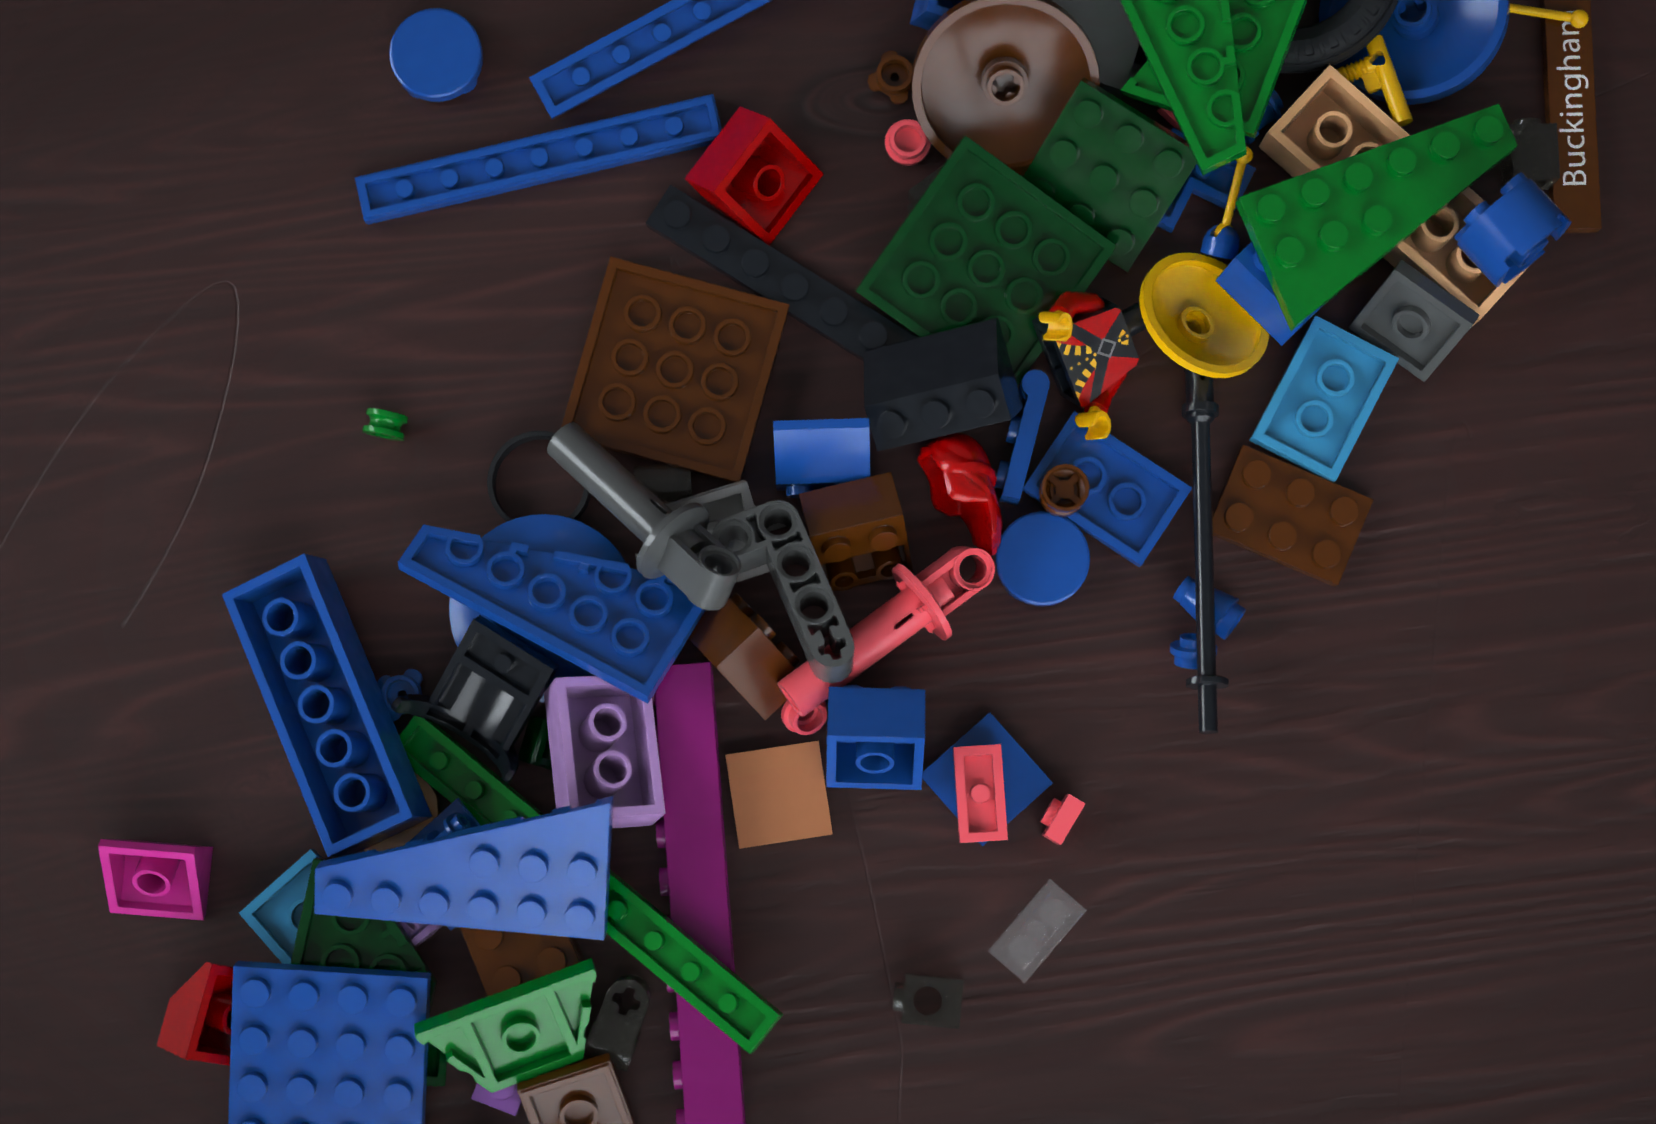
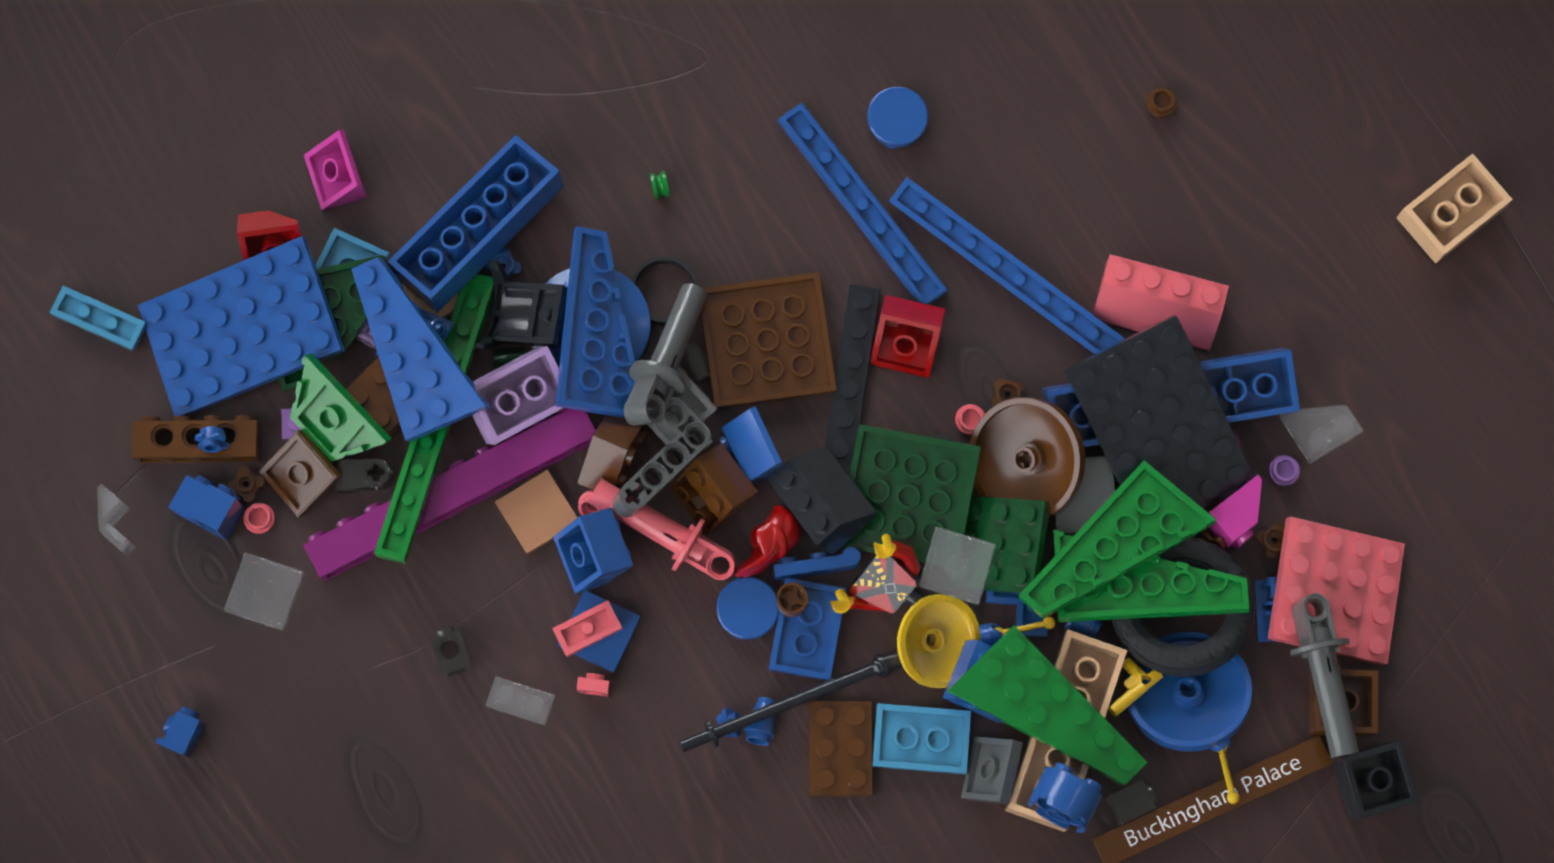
camera: 60 degrees right, 5 degrees down
none -> clear plate [918,527,997,605]

